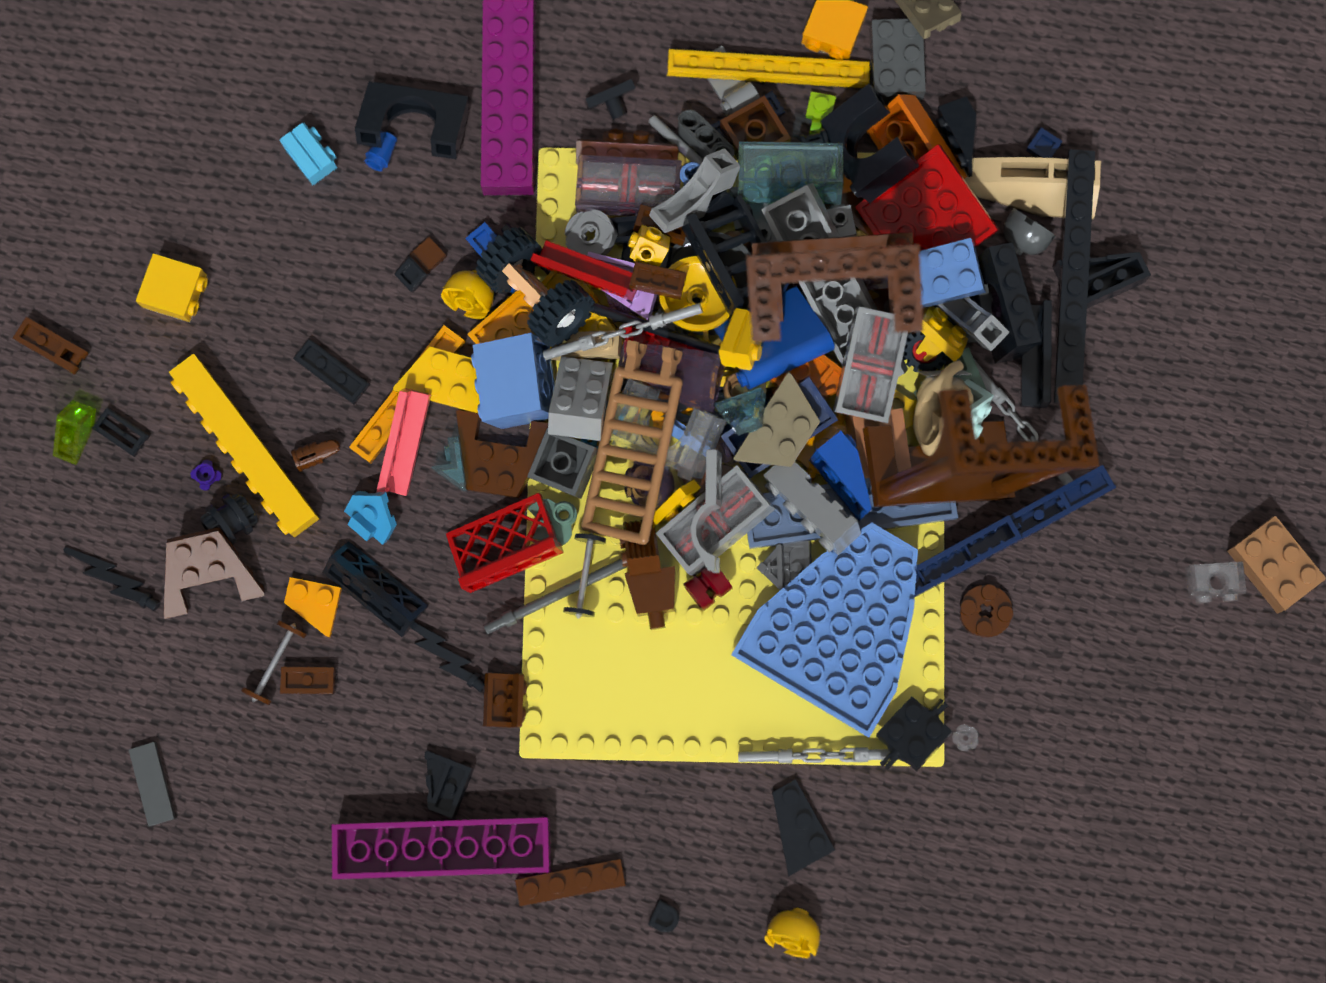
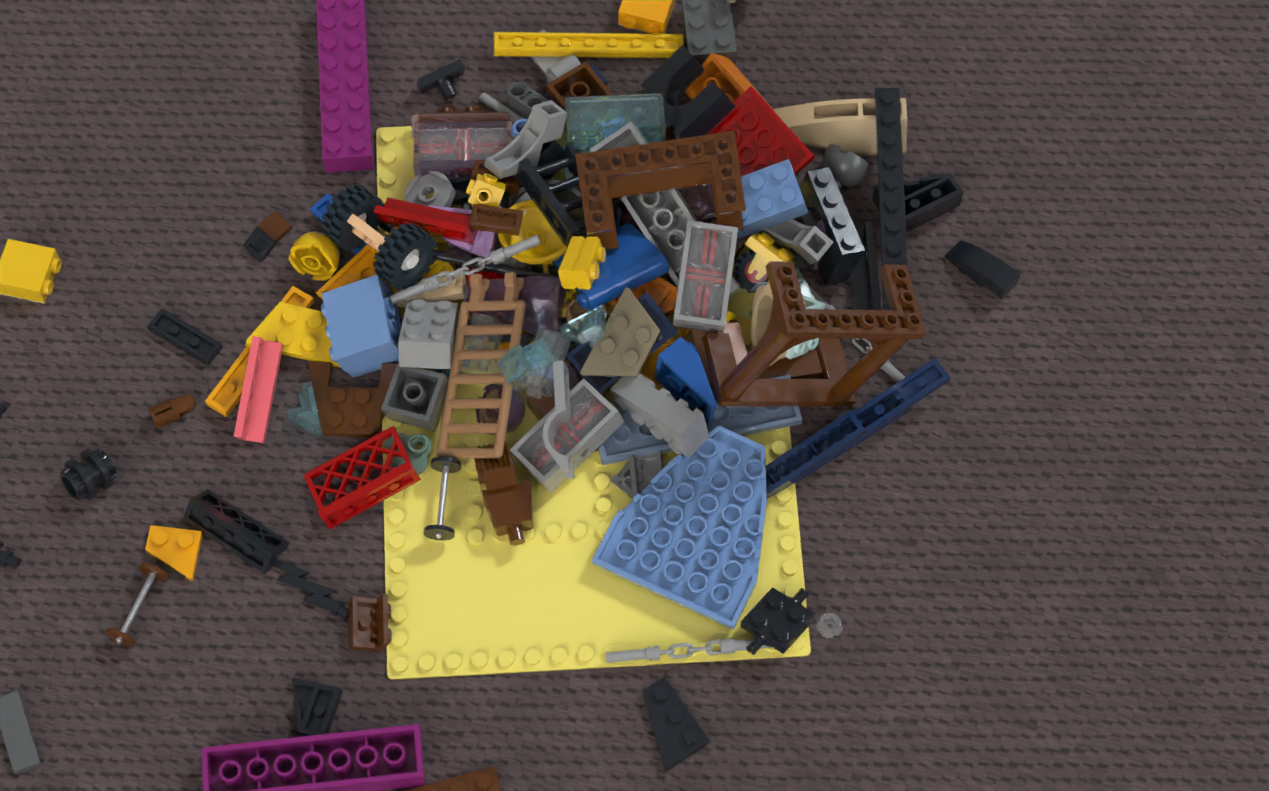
camera: 10 degrees left, 15 degrees down
wing [164,527,265,619] -> none
yellow brick [169,354,320,538] -> none
dark purple plate [190,460,222,491] -> none
medium azure brick [280,123,337,185] -> none
reddish brown plate [280,667,335,694] -> none
dark azure plate [344,491,397,545] -> none
black arch [355,81,469,160] -> none
blue cone [365,132,397,171] -> none
dark grey bar [483,558,626,634] -> none
yellow plate [653,480,701,525] -> none
dark red wheel [683,567,733,611] -> none
lime plate [805,91,836,134] -> none
black slope [936,96,977,177] -> none
reddish brown plate [959,585,1013,638] -> none
dark blue plate [1026,127,1063,158] -> none
clear brick [1185,561,1246,603] -> none
medium nougat brick [1227,516,1326,614] -> none
none -> clear light blue slope [497,338,555,385]
none -> black slope [944,240,1020,299]

